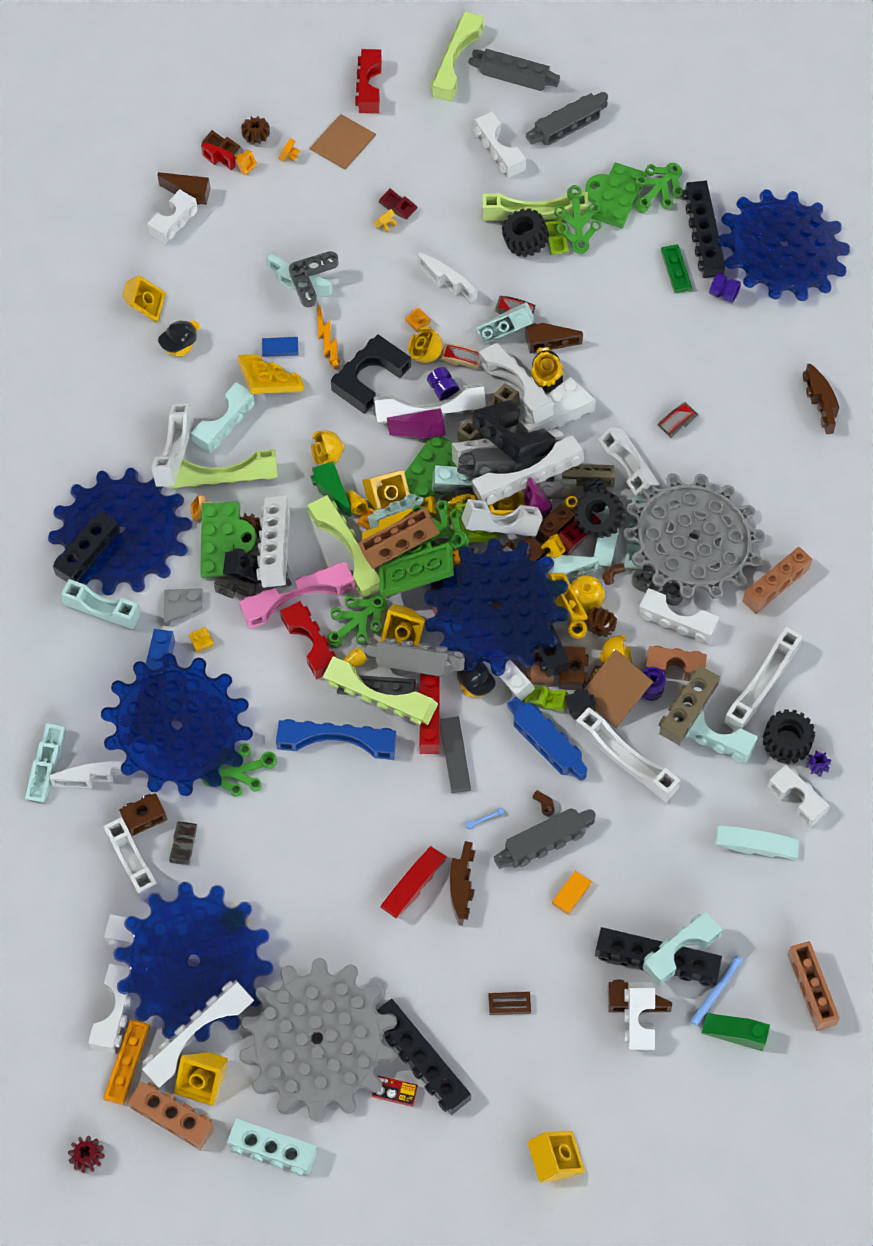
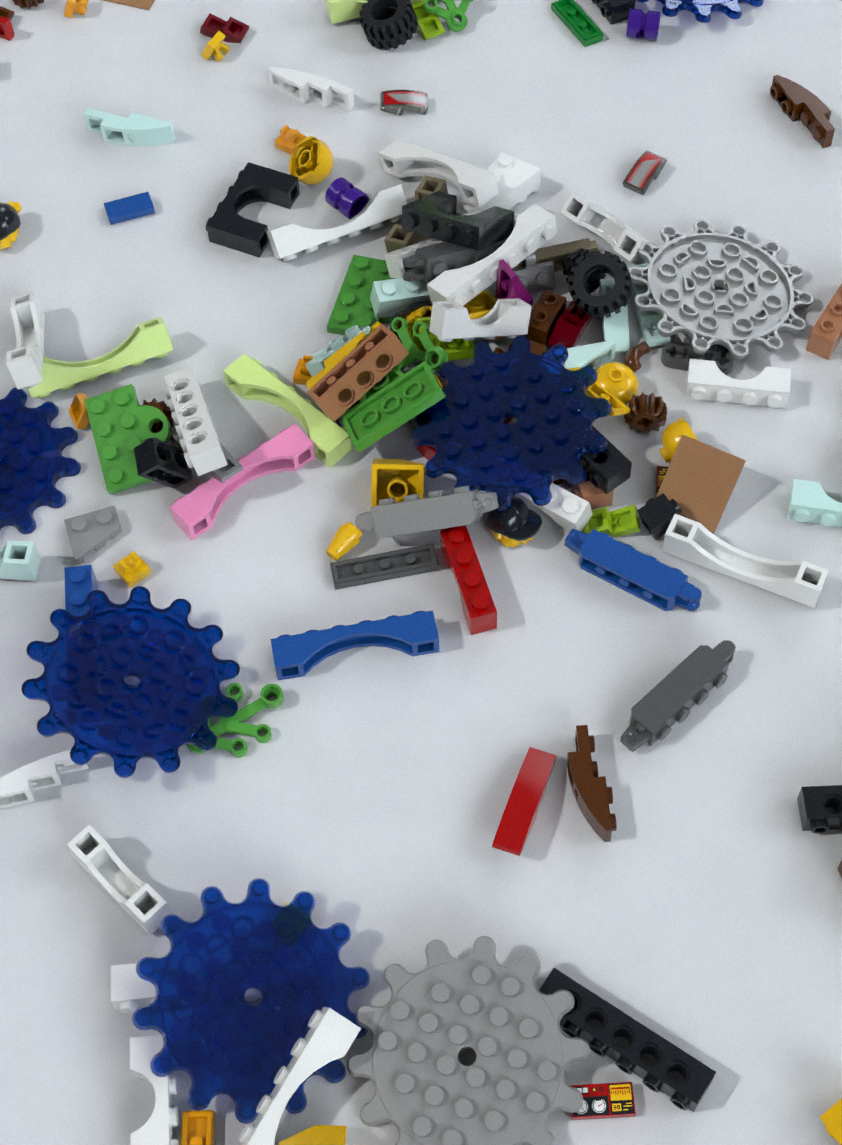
camera: 15 degrees left, 5 degrees down
reddish brown brick [119,793,168,837] -> none
clear smoke slope [169,821,197,865] -> none
light aqua arch [191,382,255,453] -> none
clear smoke slope [214,579,256,599] -> none
light orange tile [235,150,257,175] -> none
yellow plate [237,354,304,394] -> none
red arch [280,601,337,680] -> none
dark grey beam [289,251,339,308] -> none
green slope [310,461,351,517] -> none
yellow cylinder [311,430,344,465] -> none
light orange piece [317,306,340,370] -> none
yellowish green arch [323,656,438,725] -> none
bright green plant [327,595,387,649] -> none
yellow cone [346,490,368,515] -> none
yellow slope [362,470,410,510] -> none
magenta slope [387,408,446,438] -> none
slope [440,344,480,370] -> none
dark grey tile [440,716,471,793] -> none
light blue hinge [466,808,505,829] -> none
light aqua slope [476,302,534,344] -> none
reddish brown tile [488,991,531,1015] -> none
reddish brown slope [525,323,583,353] -> none
yellow hair [531,347,563,393] -> none
reddish brown arm [532,790,555,816] -> none
yellow tile [541,534,566,558] -> none
light orange tile [552,871,592,915] -> none
reddish brown brick [559,646,589,690] -> none
yellow cone [563,496,580,513] -> none
yellow cone [568,620,587,639] -> none
dark purple wheel [642,667,666,701] -> none
nougat arch [646,645,707,681] -> none
dark tan brick [658,666,720,746] -> none

